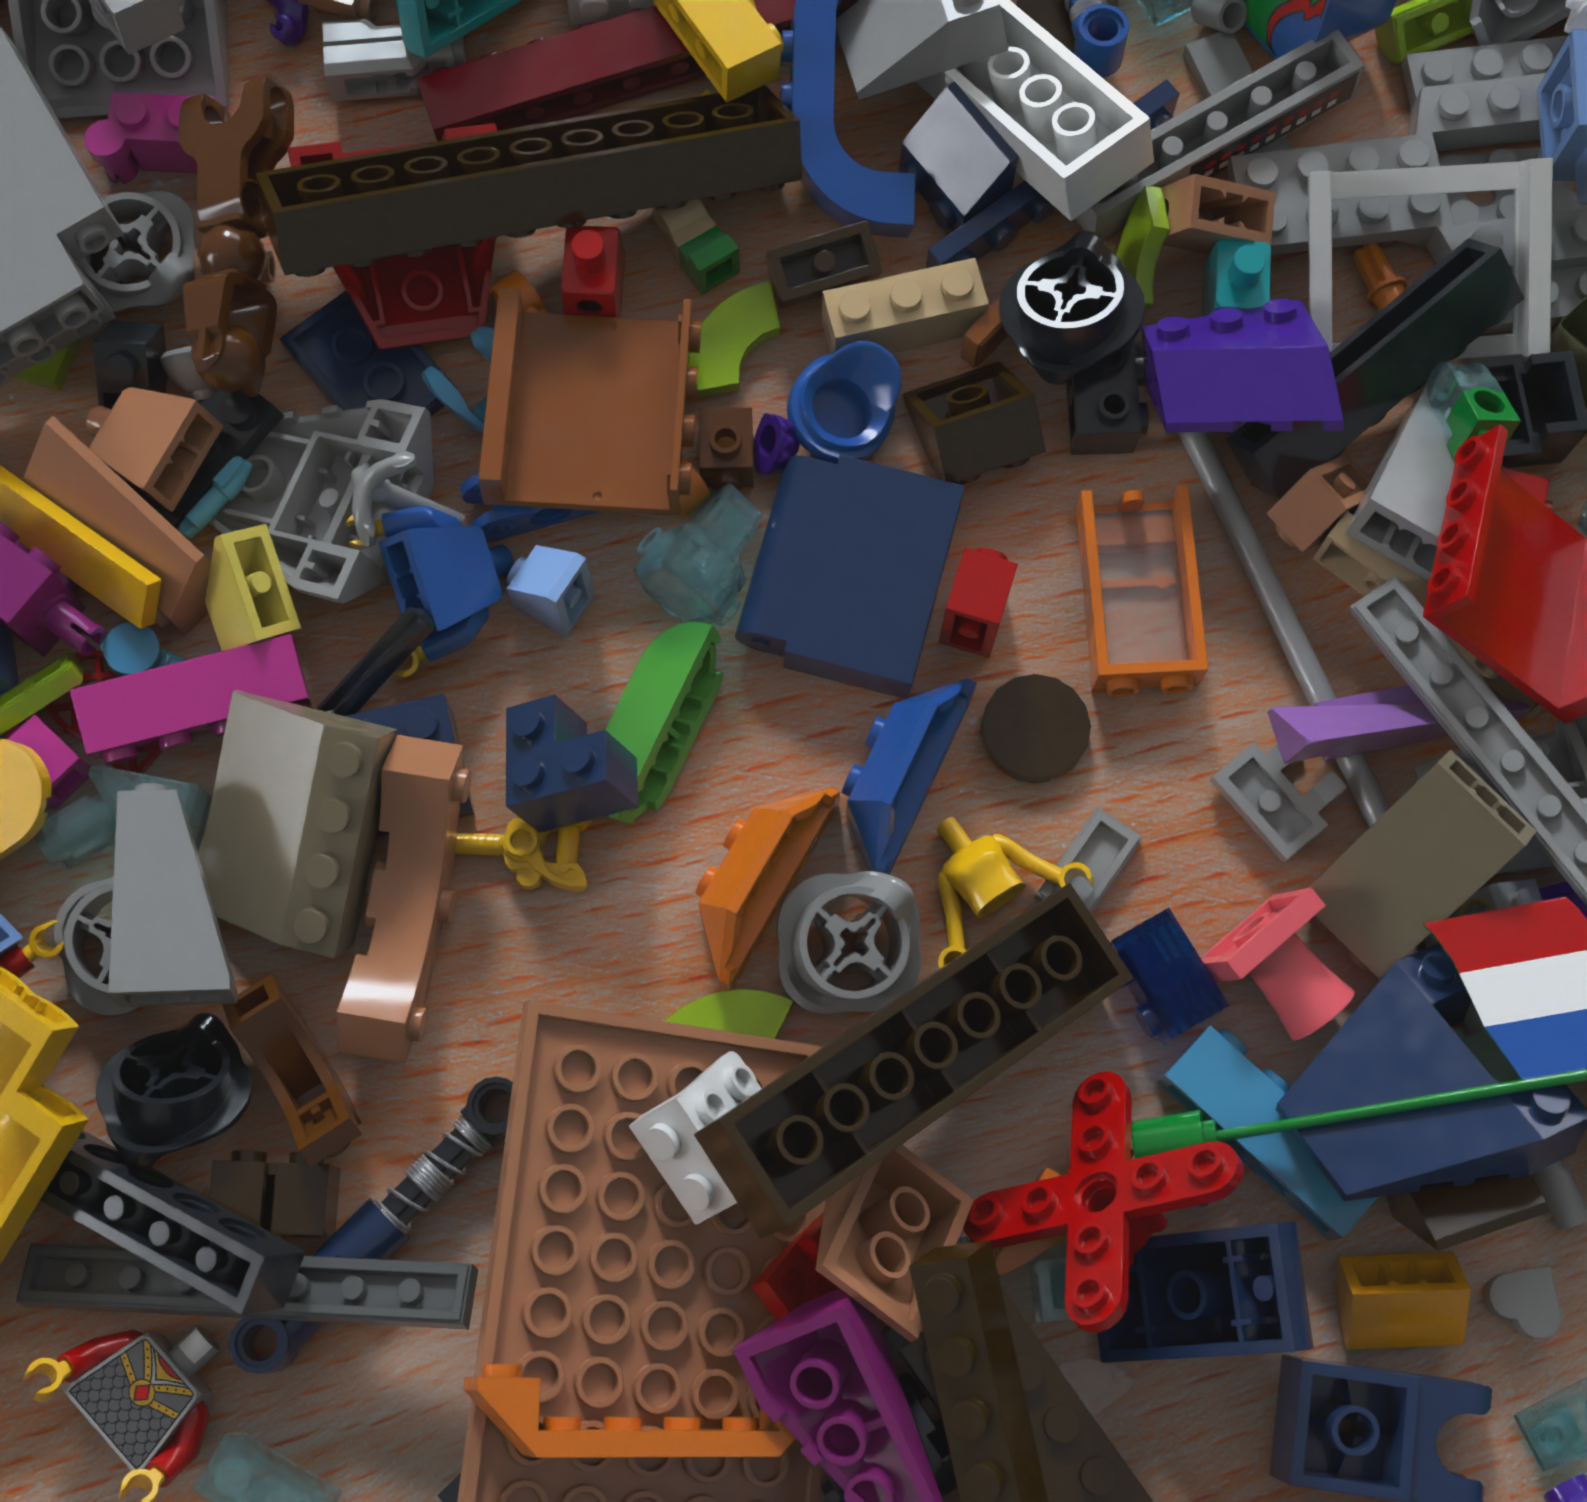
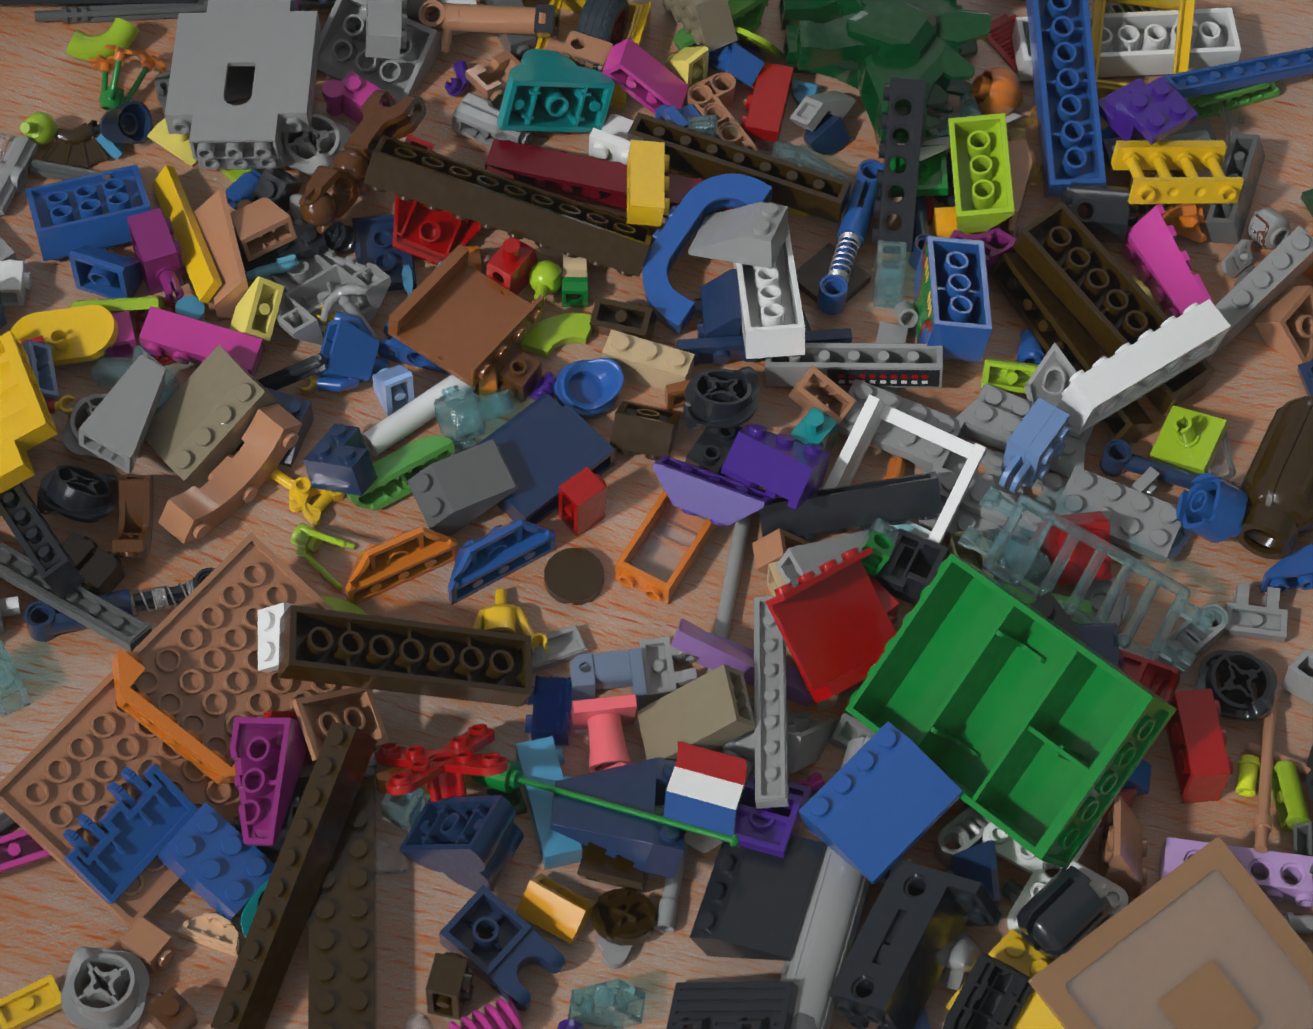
camera: 30 degrees right, 15 degrees down
light grey piece [777,871,921,1015] -> none
lime tile [1117,185,1170,316] -> none
none -> blue brick [225,170,261,210]
none -> lime plant [291,523,356,590]
none -> black wheel [325,221,355,253]
none -> white piece [362,374,475,457]
none -> dark grey slope [407,439,519,537]
none -> lime piece [529,260,562,301]
none -> sand blue piece [570,648,647,710]
none -> dark brown tile [592,888,657,946]
none -> wedge [652,455,774,526]

